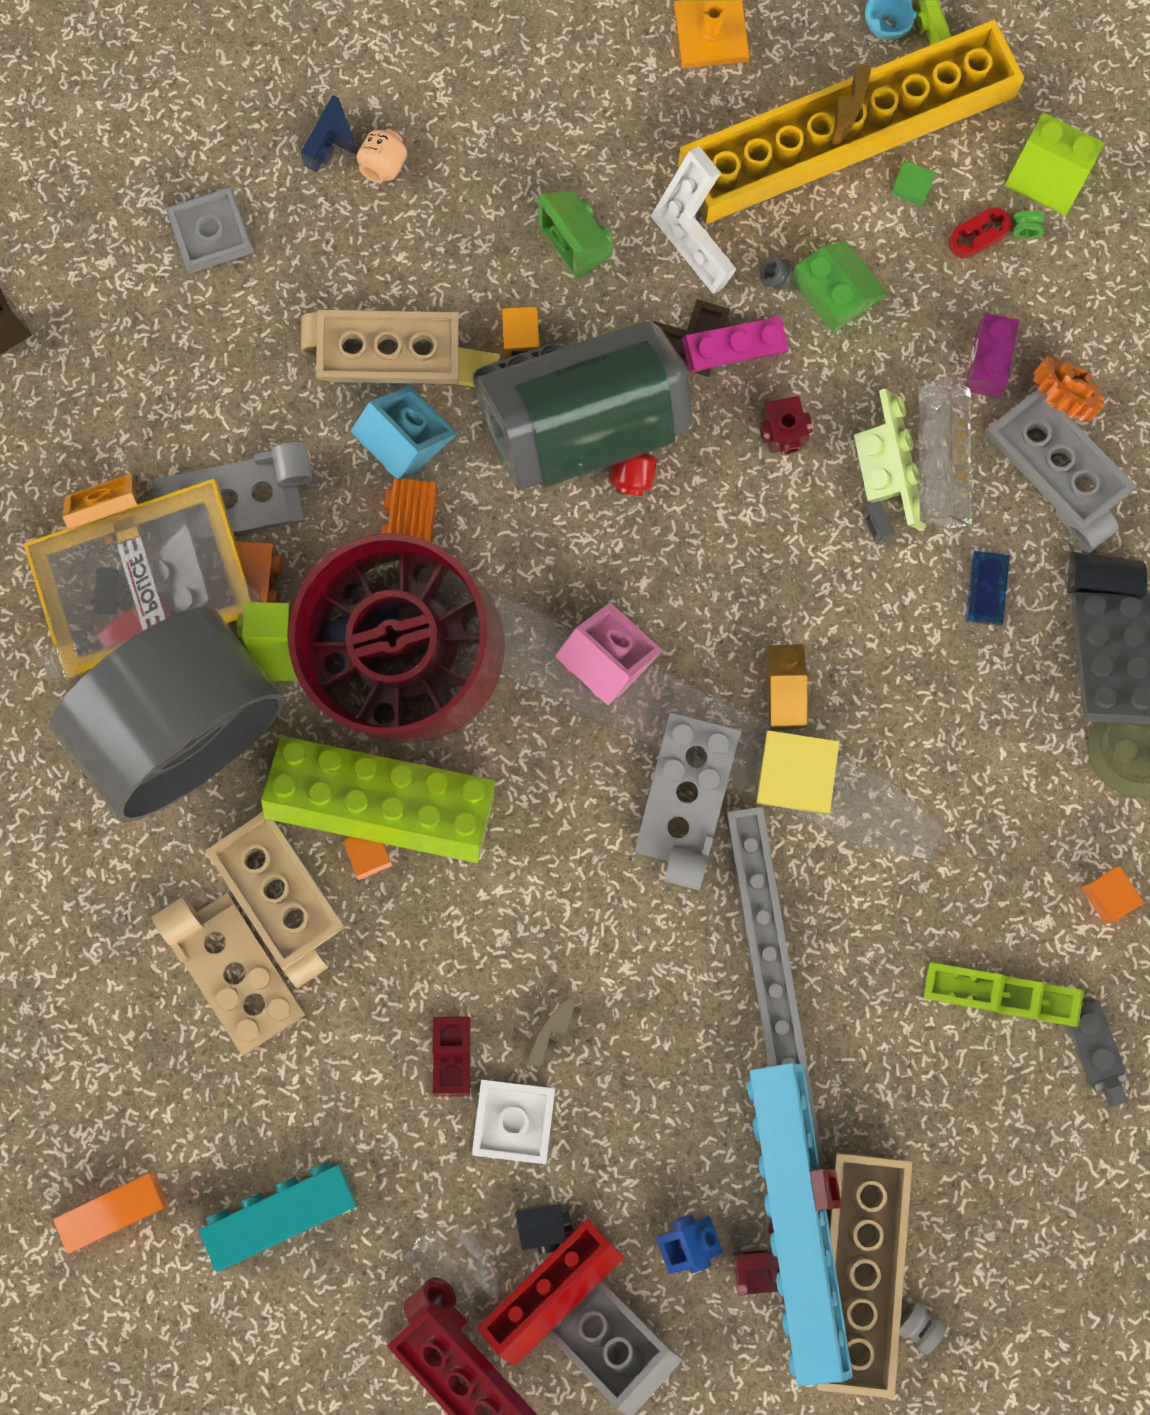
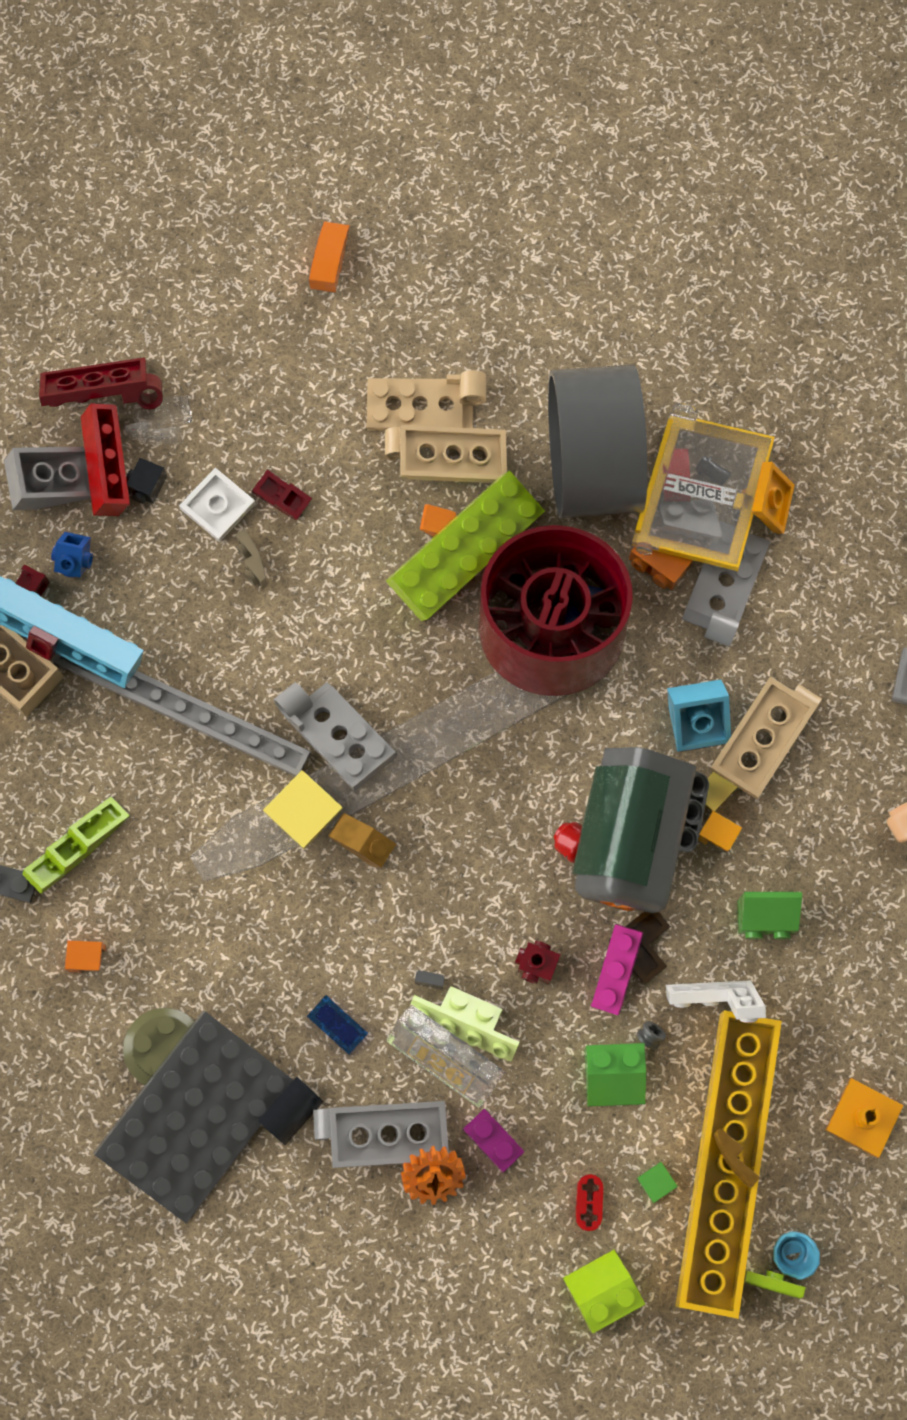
camera: 125 degrees right, 5 degrees down
teal brick [198,1160,359,1273] -> none
lime brick [237,602,299,682] -> none
orange brick [381,478,438,543] -> none
bright pink slope [555,602,663,705] -> none
bright green bush [1013,210,1045,238] -> none

